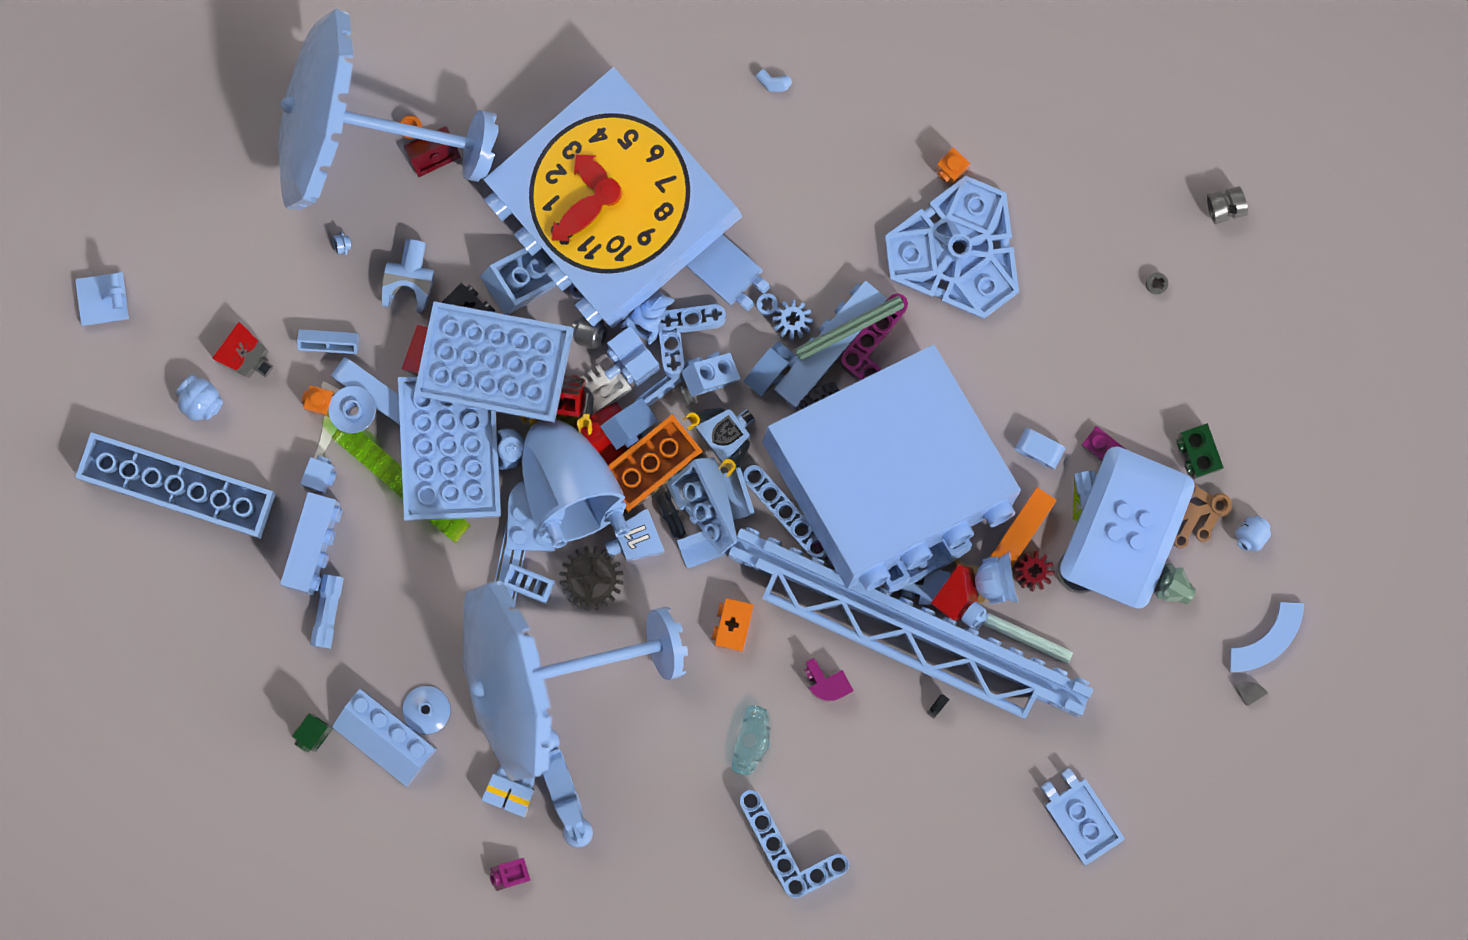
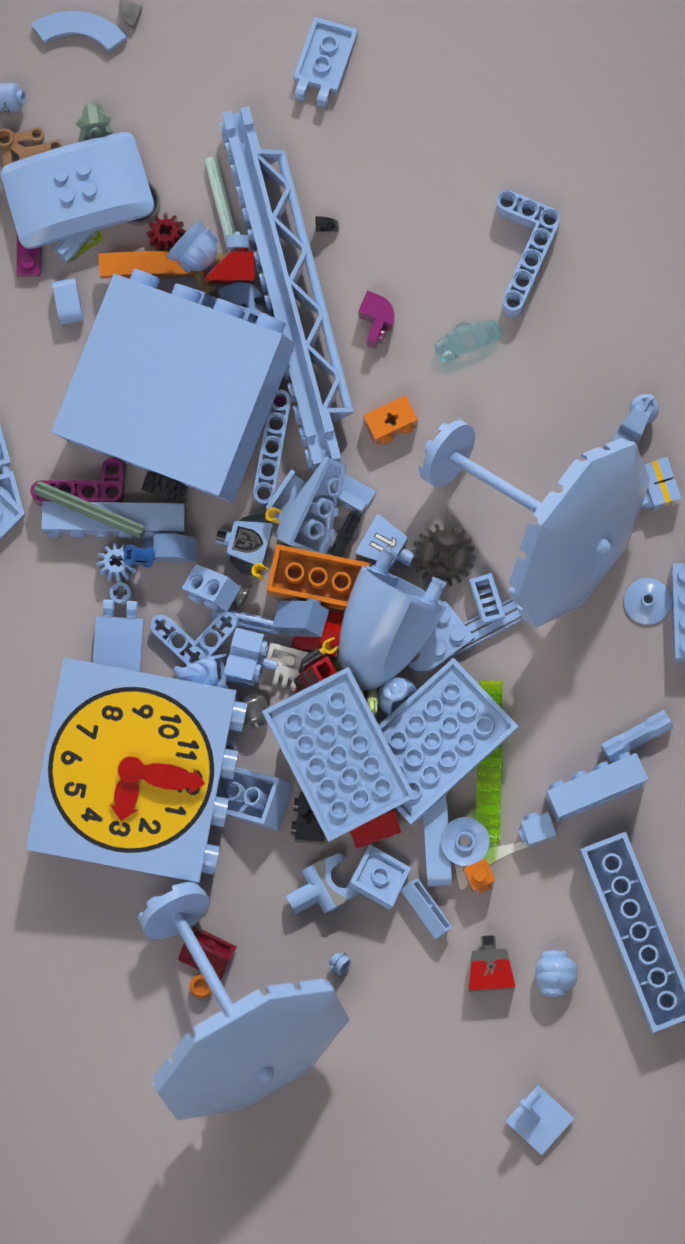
camera: 120 degrees left, 5 degrees down
none -> blue bush [124,544,155,568]
none -> light blue plate [348,844,411,910]
none -> yellowish green pin [367,689,378,715]

